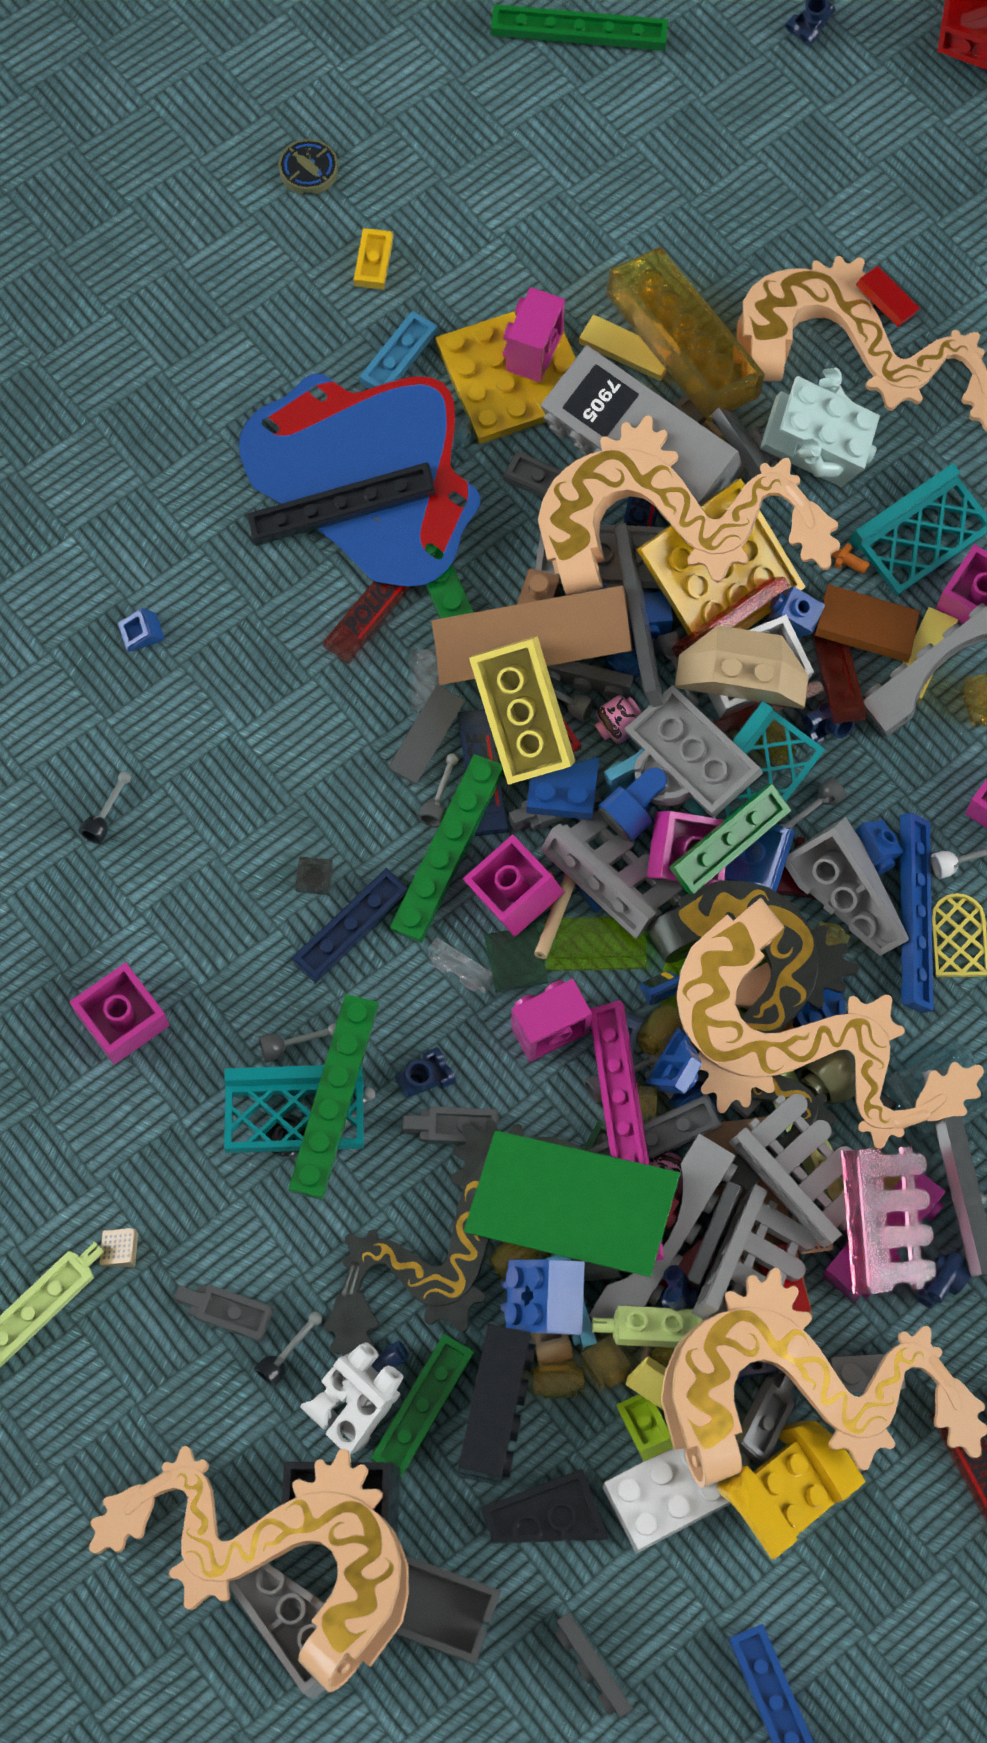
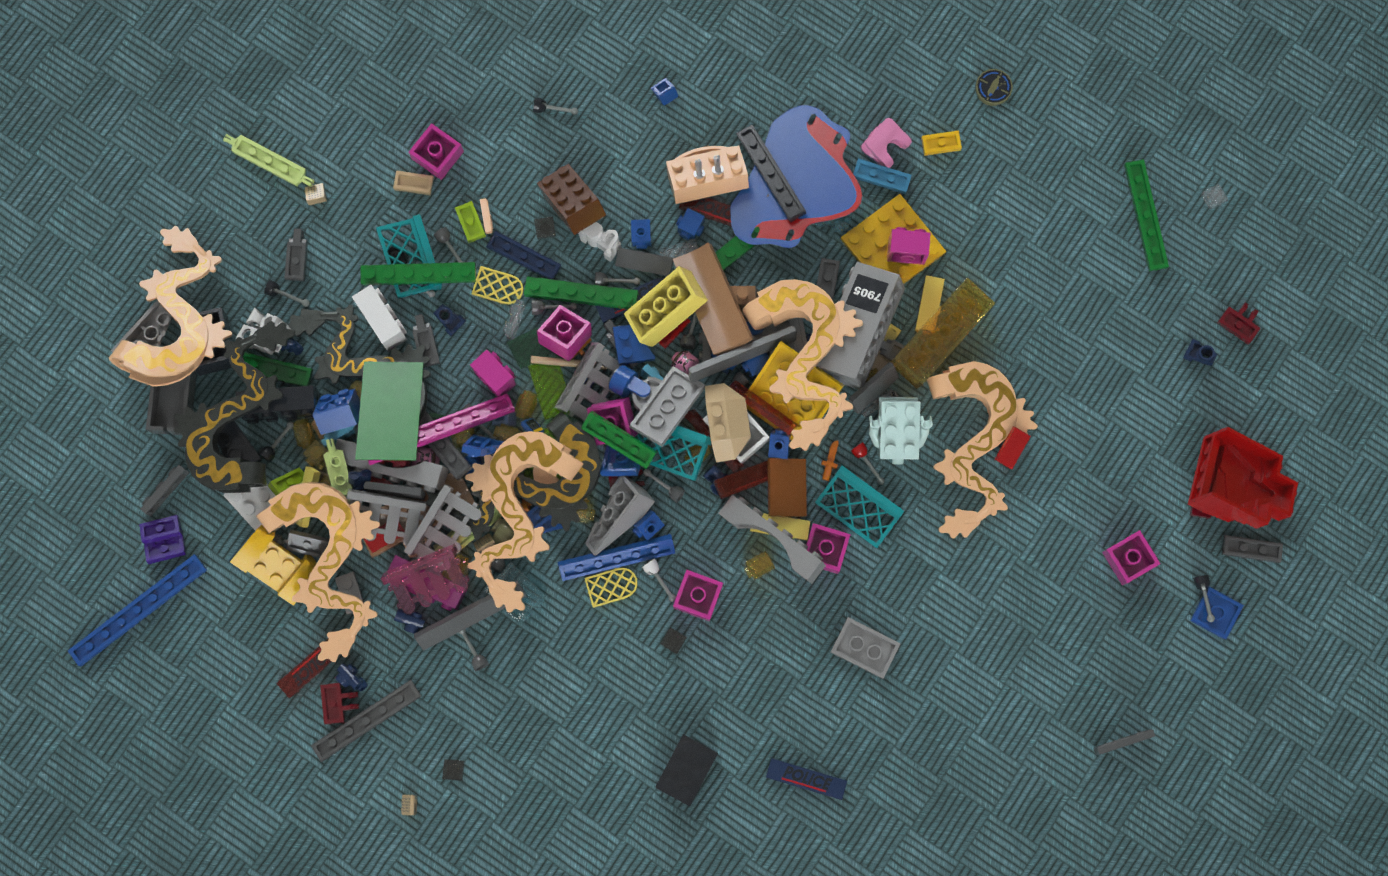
camera: 75 degrees right, 10 degrees up
none -> dark purple slope [139,515,186,564]
none -> pearl dark grey animal [173,321,296,493]
none -> hinge [258,421,294,463]
none -> white brick [352,285,407,352]
none -> tan tile [393,170,434,195]
none -> lime plate [455,201,486,243]
none -> light yellow window [471,266,524,305]
none -> tan slope [474,534,495,553]
none -> light nougat tile [480,198,493,234]
none -> clear yellow brick [515,390,538,420]
none -> hinge [531,300,577,315]
none -> reddish brown brick [537,164,606,235]
none -> white hips [578,222,621,262]
none -> blue brick [631,219,651,249]
none -> light nougat piece [666,145,749,204]
none -> blue brick [676,208,705,241]
none -> hinge [850,442,885,485]
none -> bright pink piece [861,118,912,168]

